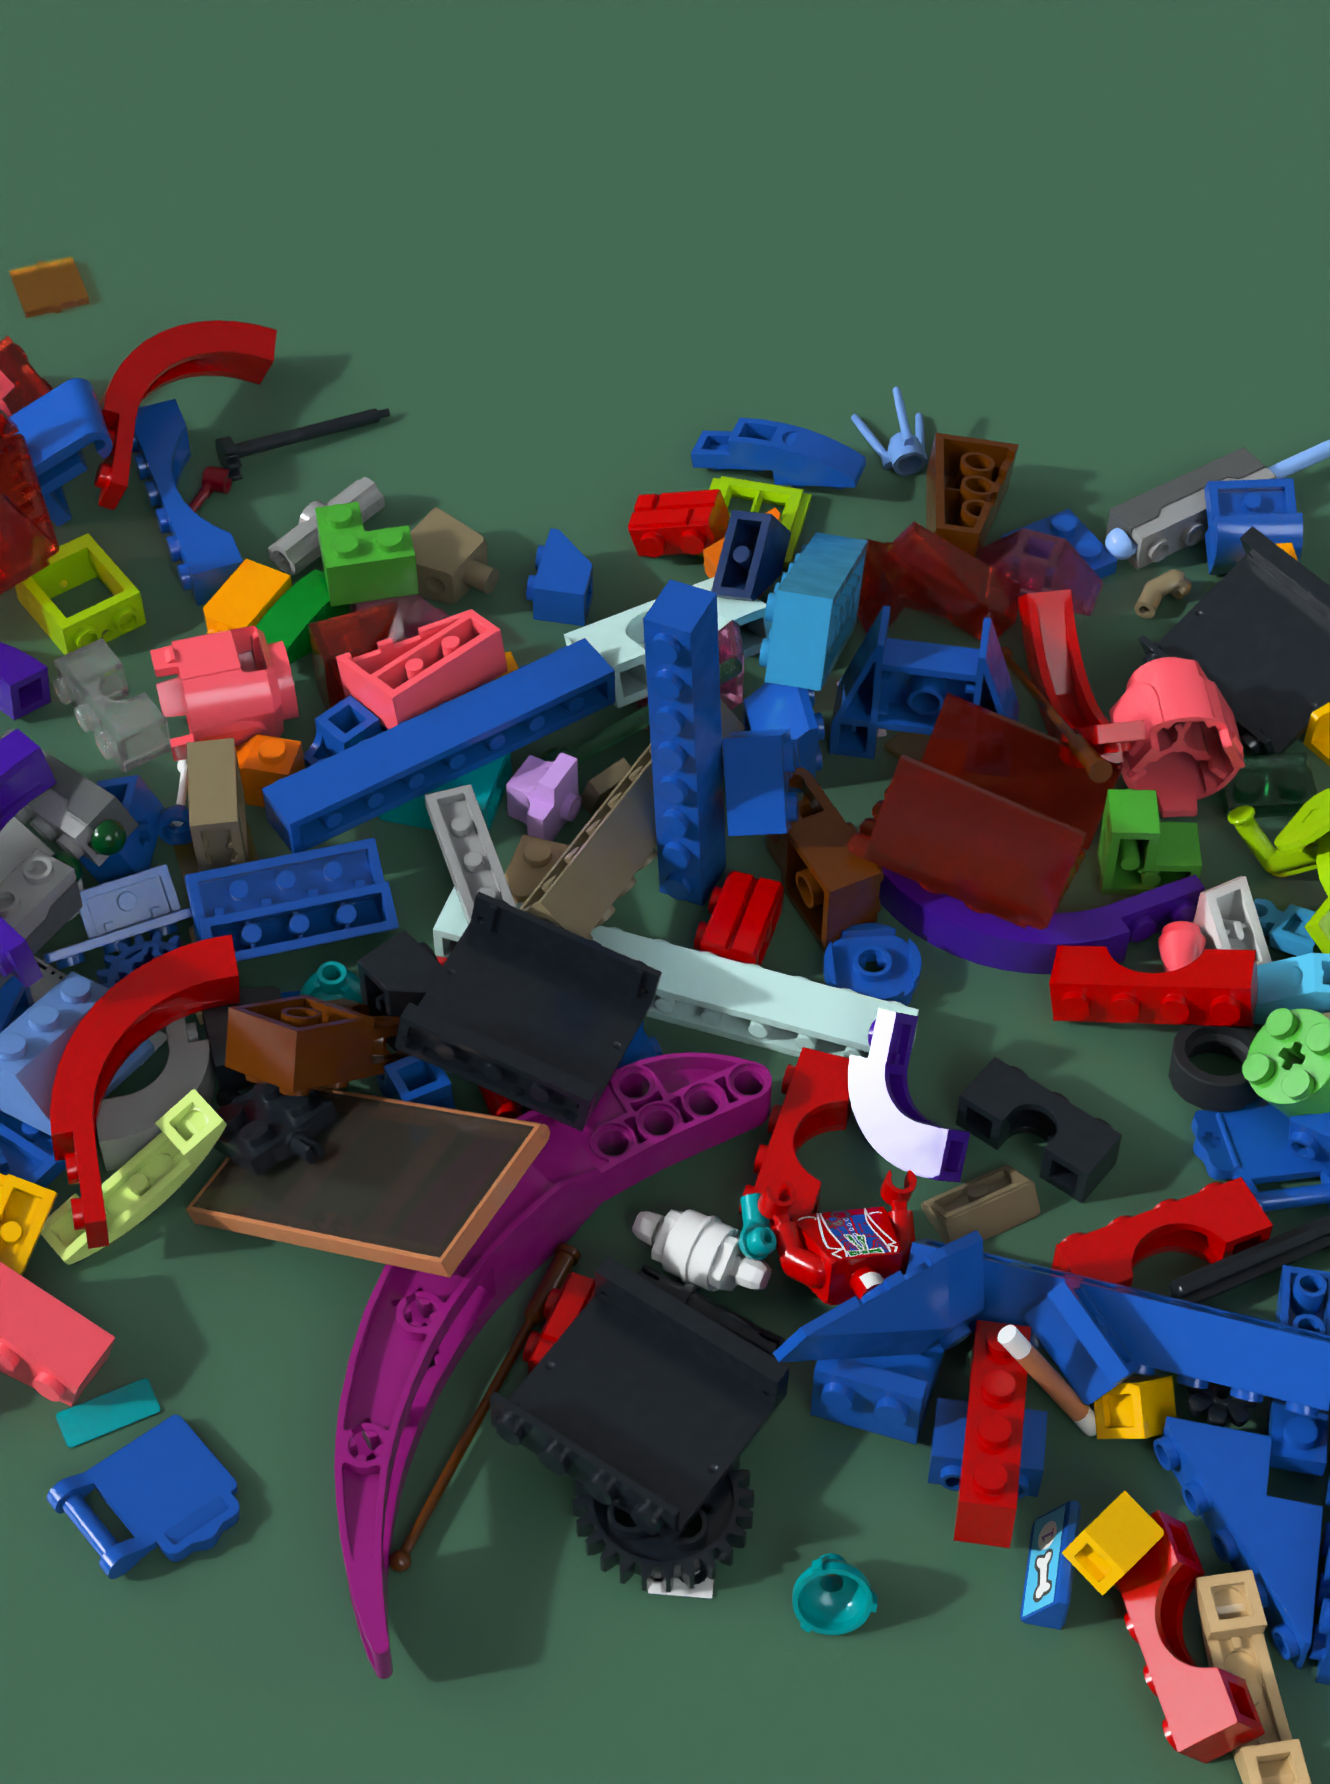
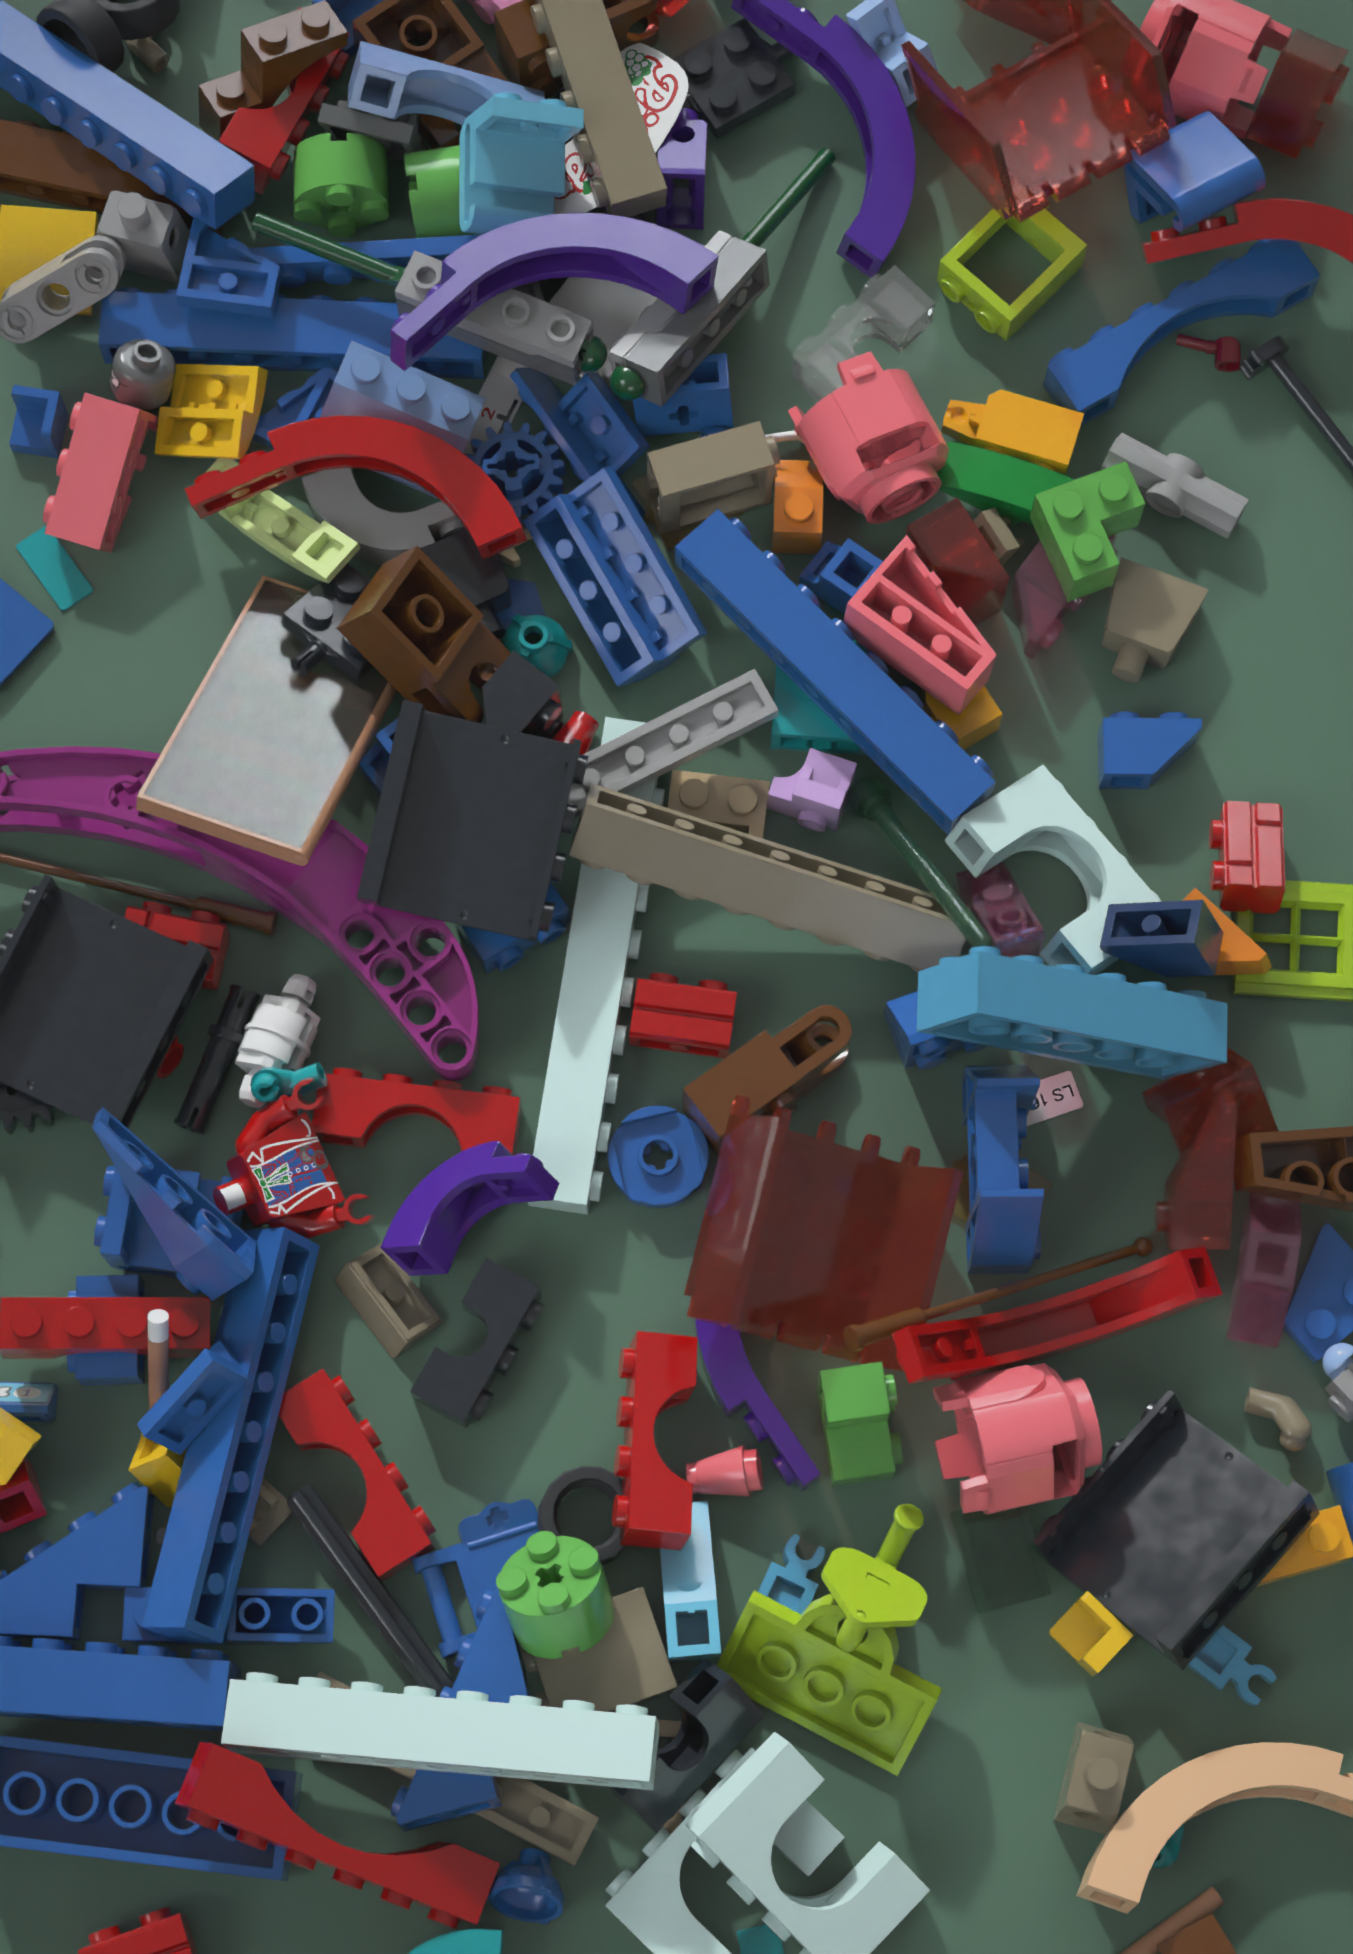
camera: 80 degrees right, 25 degrees up
dark tan tile [581,757,631,814] -> none
blue brick [643,579,726,906] -> none
blue brick [722,729,800,836] -> none
white slope [1194,876,1272,965] -> none

